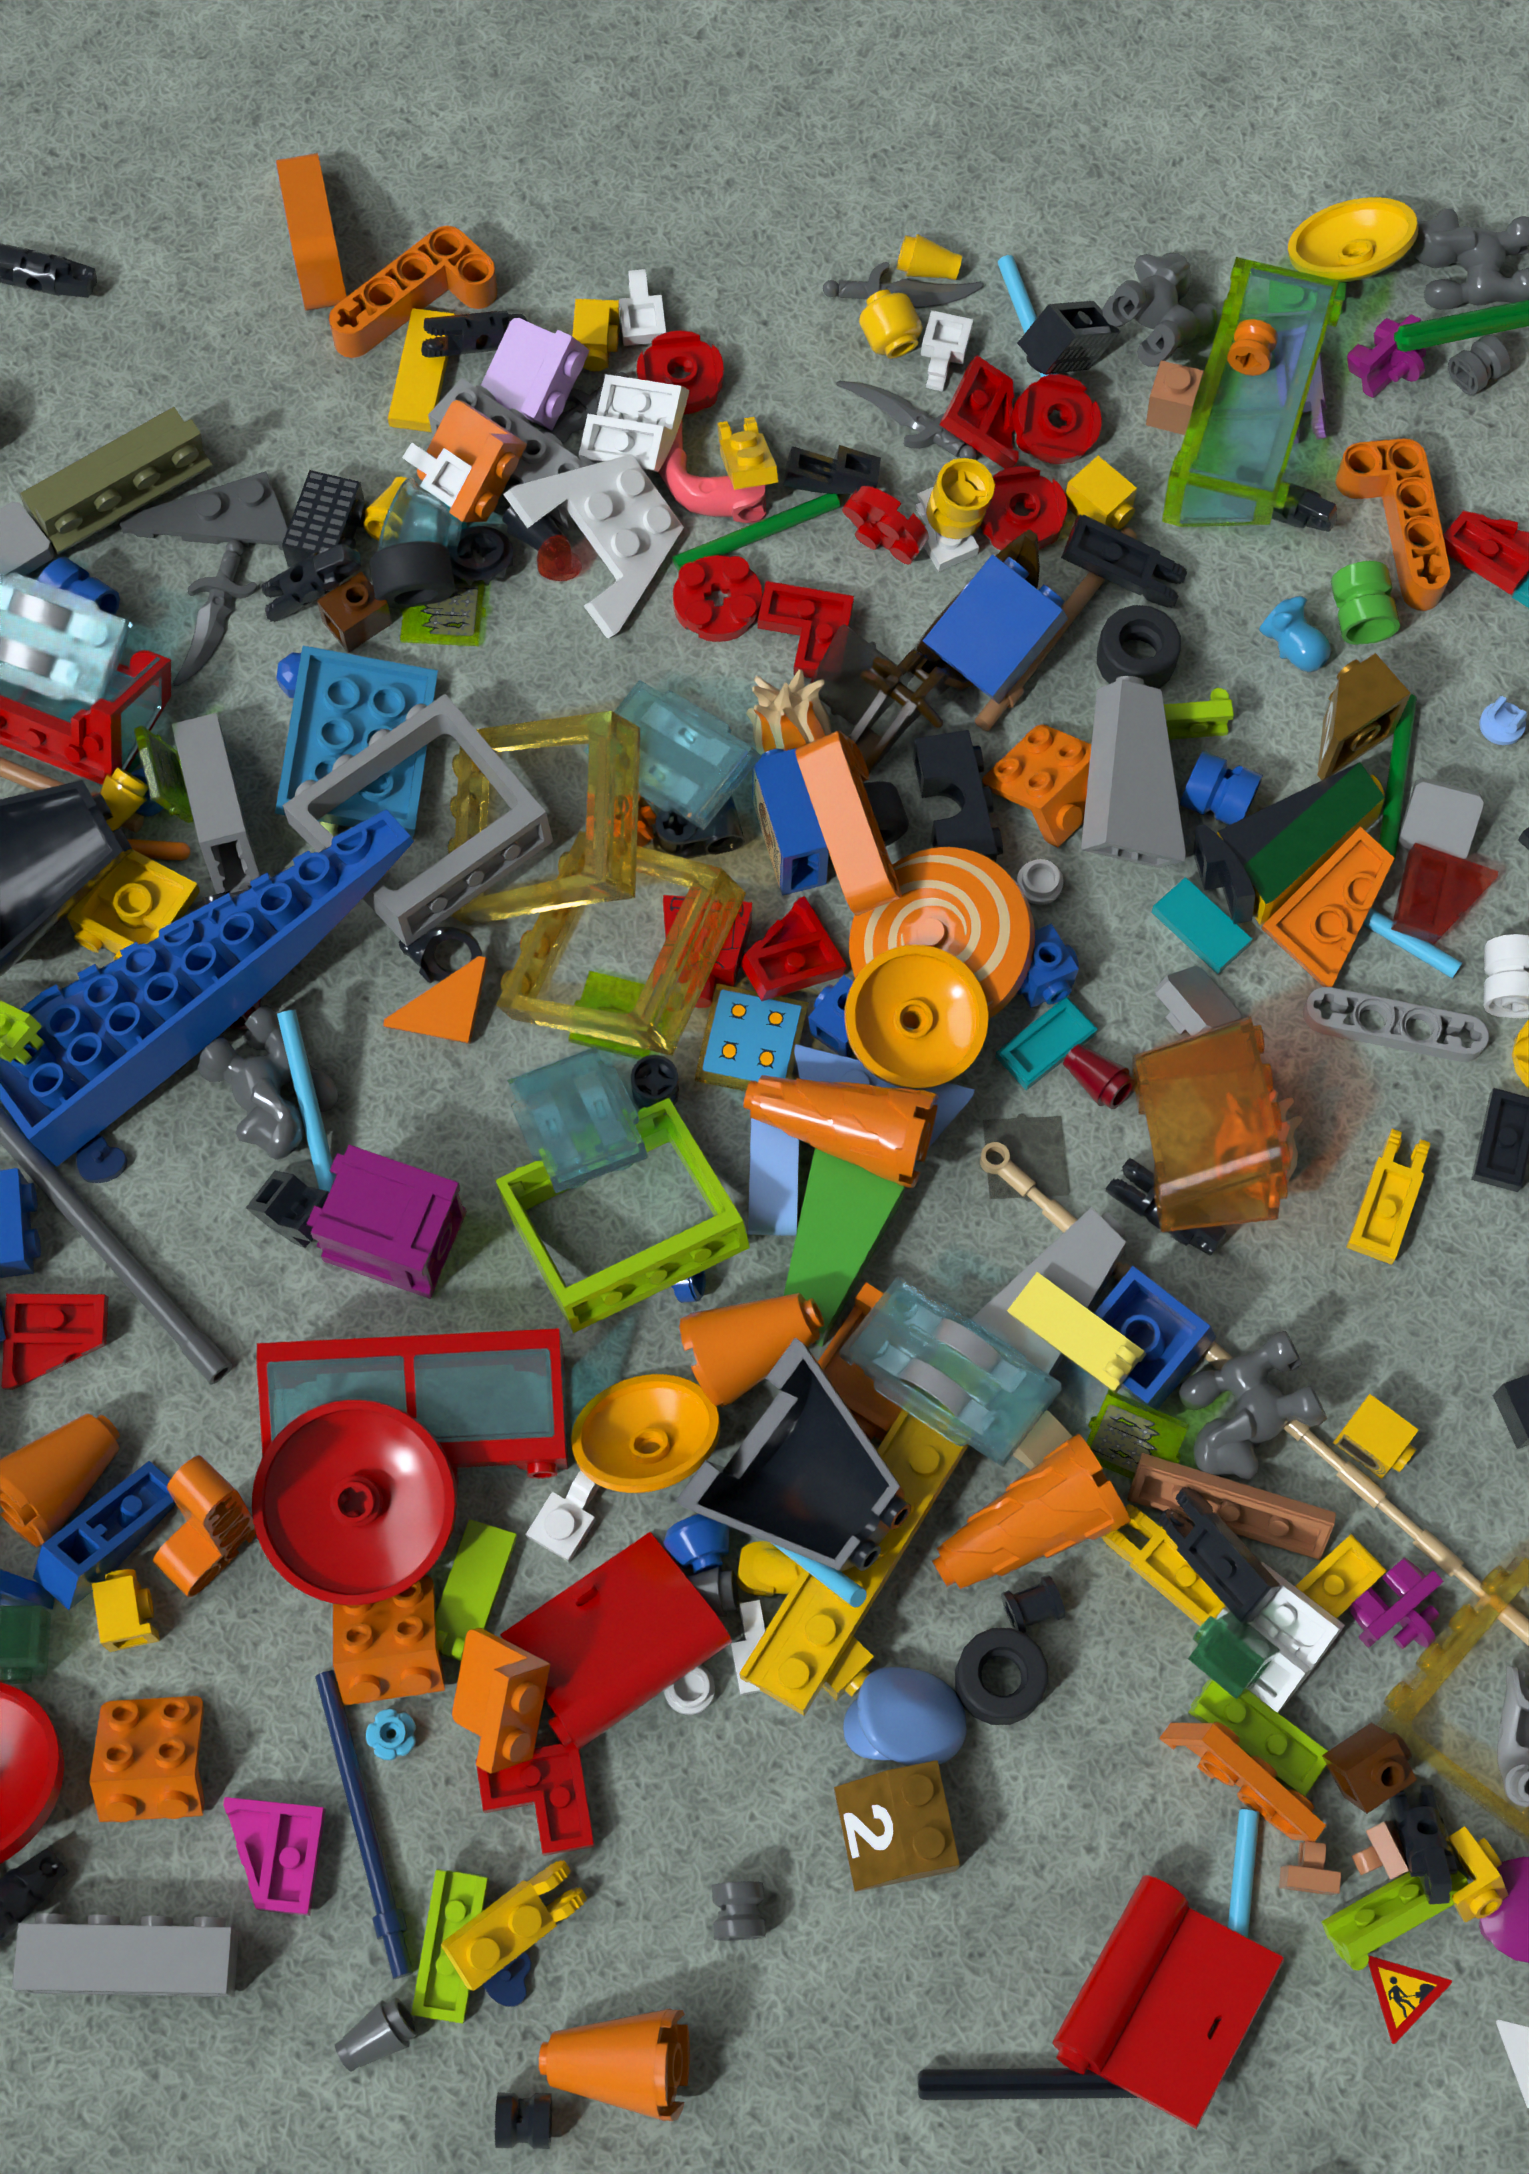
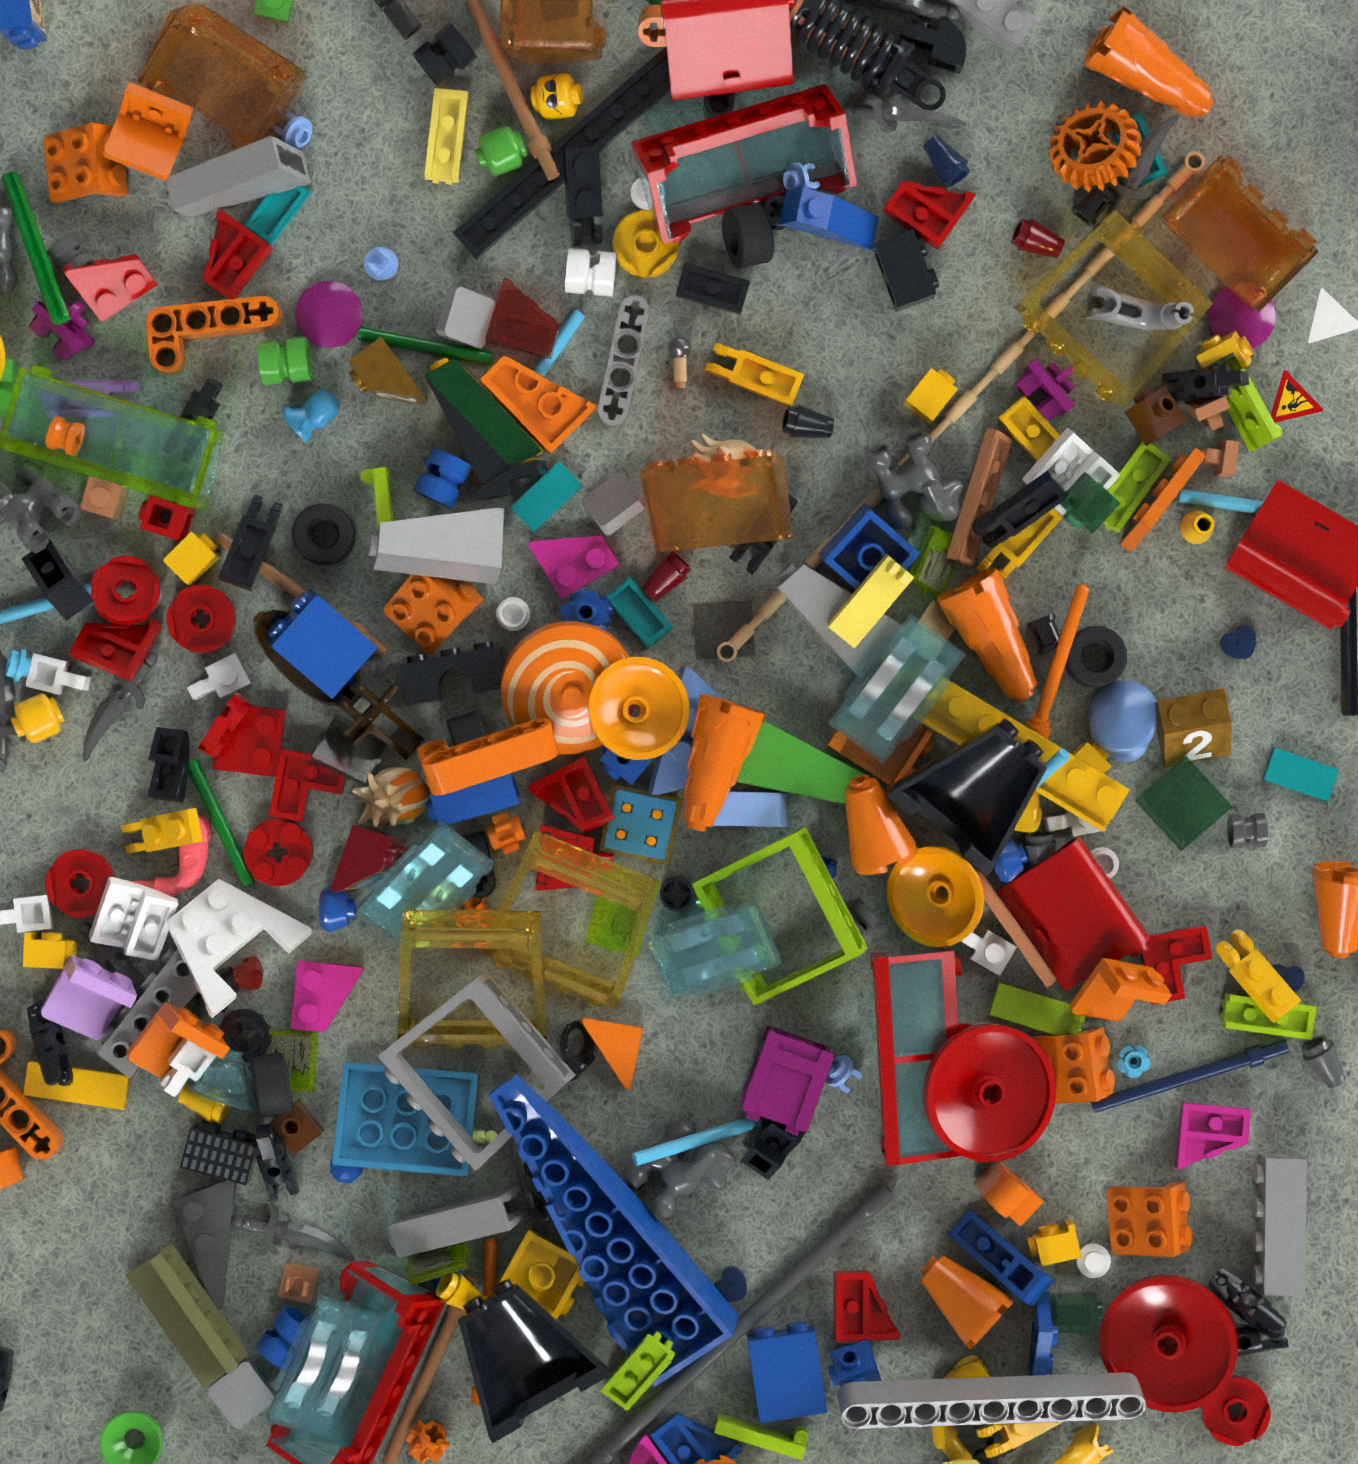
camera: 90 degrees left, 20 degrees up
yellow wheel [926,458,995,539] -> none
none -> medium azure plate [5,648,31,682]
none -> wing [62,254,158,323]
none -> red brick [138,495,196,541]
none -> red wing [212,706,287,777]
none -> nougat tile [278,1261,320,1304]
none -> dark pink wing [290,960,364,1032]
none -> magenta dish [295,280,363,348]
none -> blue cone [319,886,357,932]
none -> dark red slope [330,825,407,892]
none -> orange gear [486,811,526,854]
none -> dark pink wing [528,536,619,600]
none -> piece [668,336,692,388]
none -> black cone [782,404,834,438]
none -> light blue plate [825,1055,862,1093]
none -> dark grey wheel [849,898,881,937]
none -> nougat tile [974,867,1057,988]
none -> orange piece [1024,584,1089,739]
none -> white plate [1076,1243,1111,1278]
none -> clear green tile [1135,755,1233,851]
none -> yellow cone [1180,510,1214,544]
none -> dark blue piece [1220,625,1256,659]
none -> teal tile [1262,748,1339,802]

